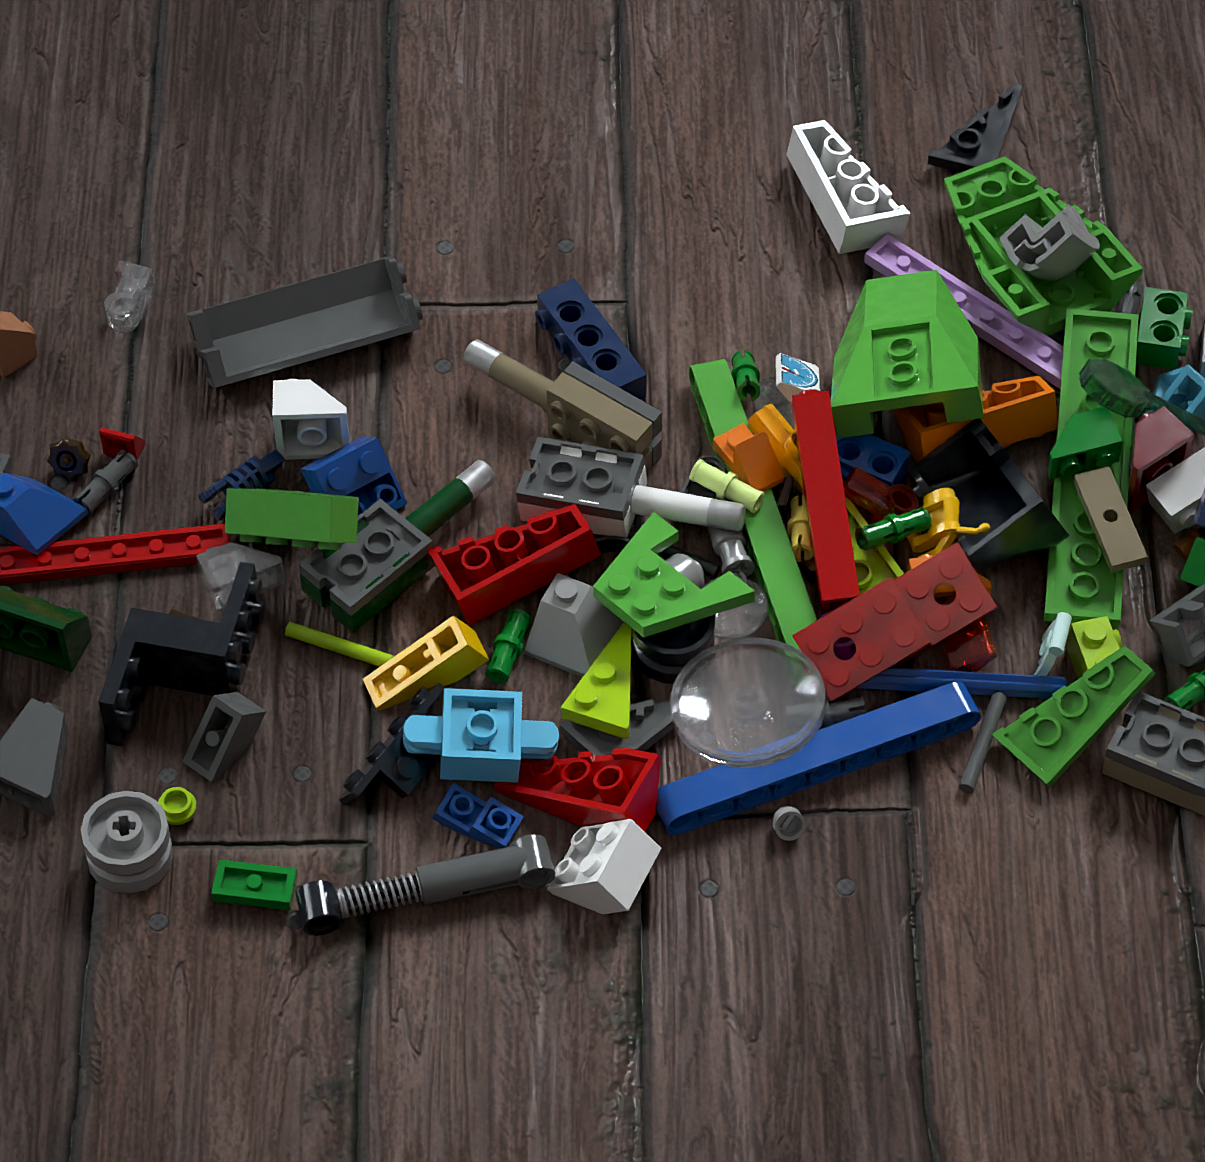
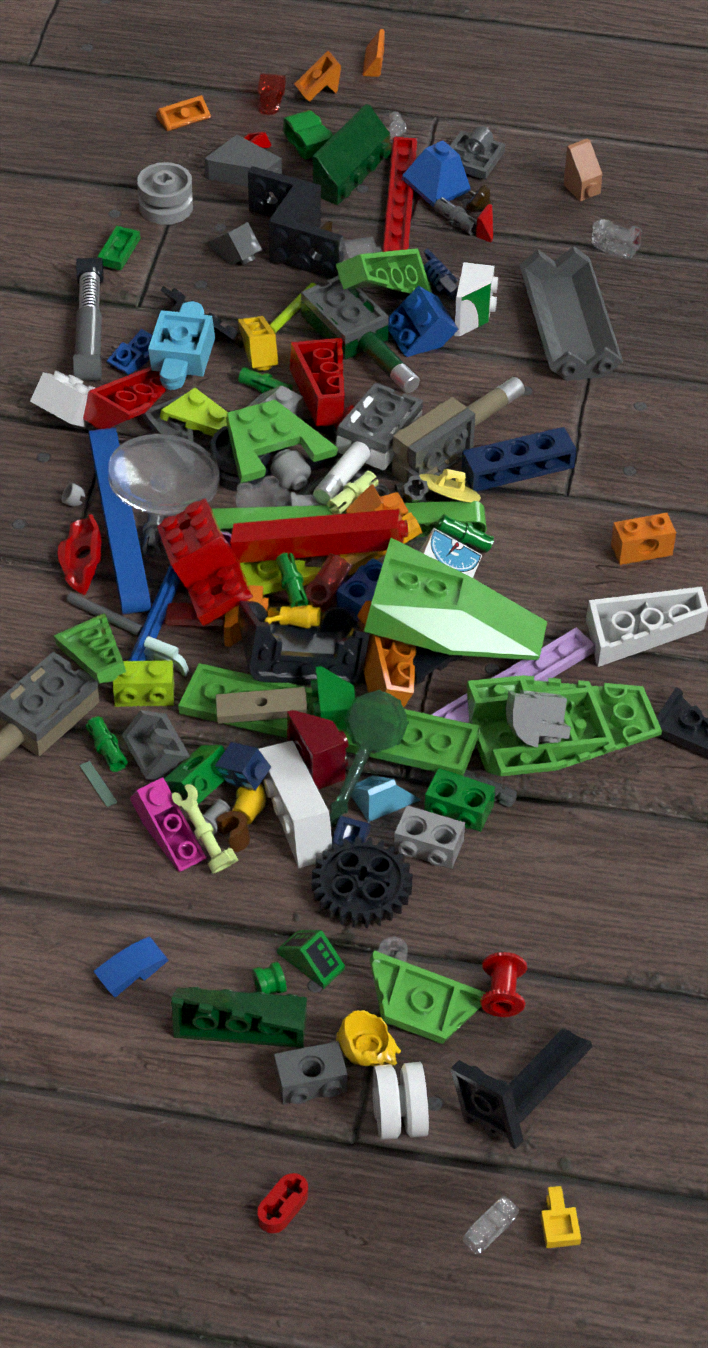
camera: 100 degrees right, 5 degrees down
lime plate [158,787,197,825] -> none
none -> red piece [58,514,102,595]
none -> dark grey piece [394,475,428,503]
none -> light yellow shield [419,469,481,502]
none -> orange brick [611,513,676,565]

